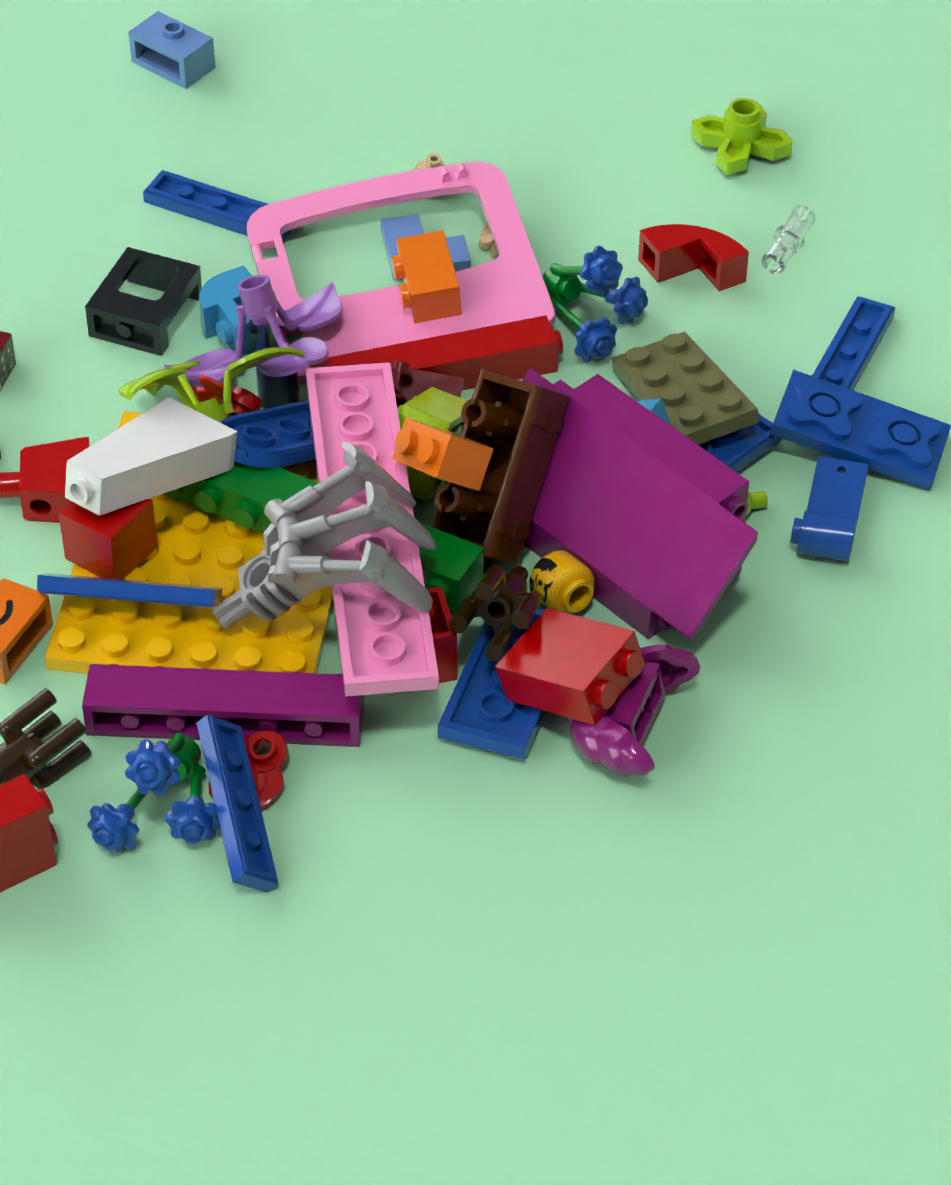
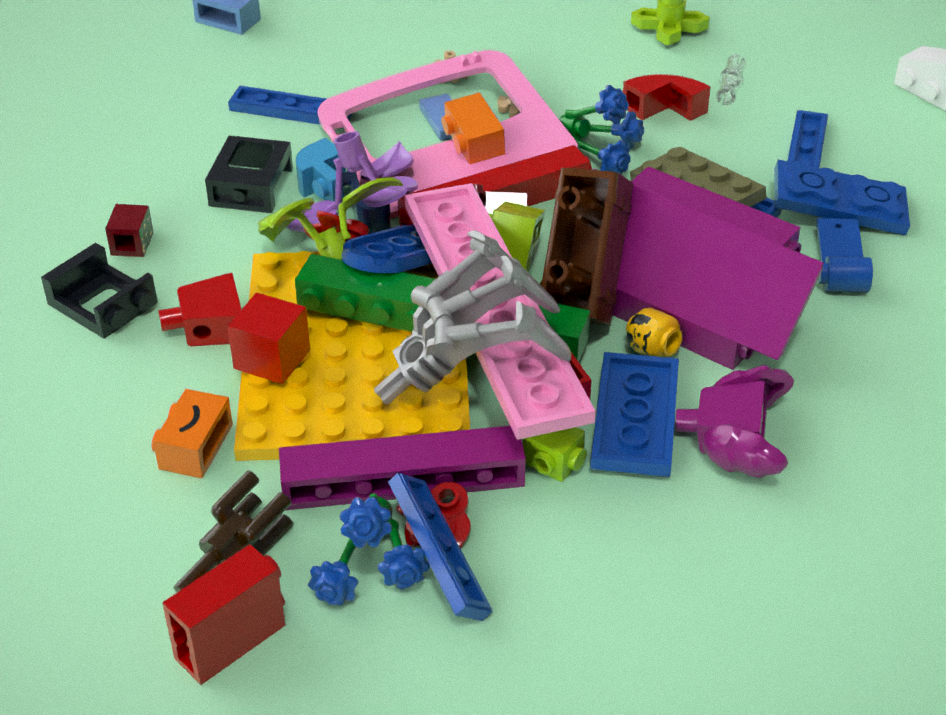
camera: 10 degrees left, 5 degrees down
blue tile [37,573,223,607] -> none
white slope [65,397,237,516] -> none
orange brick [392,417,494,491] -> none
dark brown plant [449,565,541,661] -> none
red brick [495,608,646,725] -> none
none -> lime brick [523,427,587,482]

